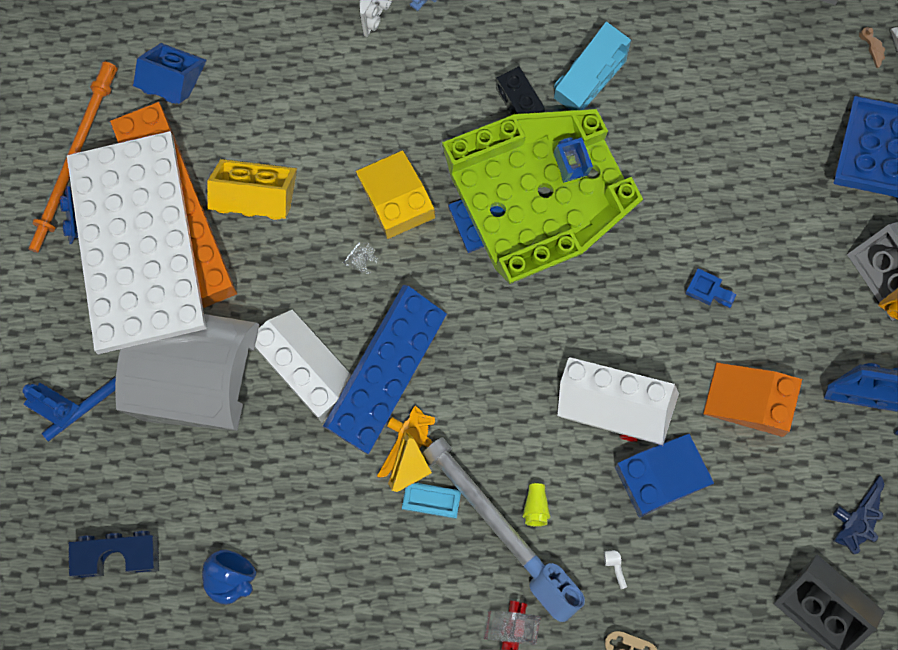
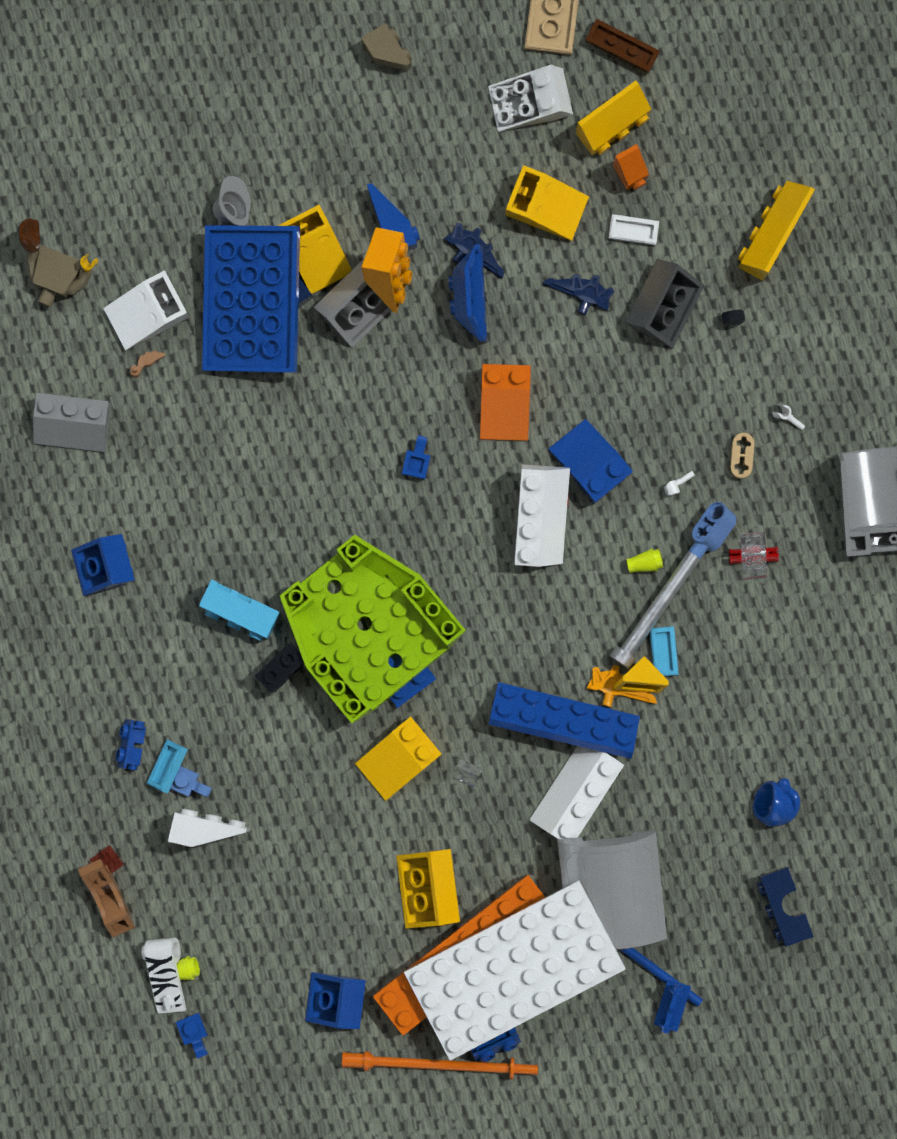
camera: 110 degrees left, 10 degrees up
blue window [553,138,593,183] -> none

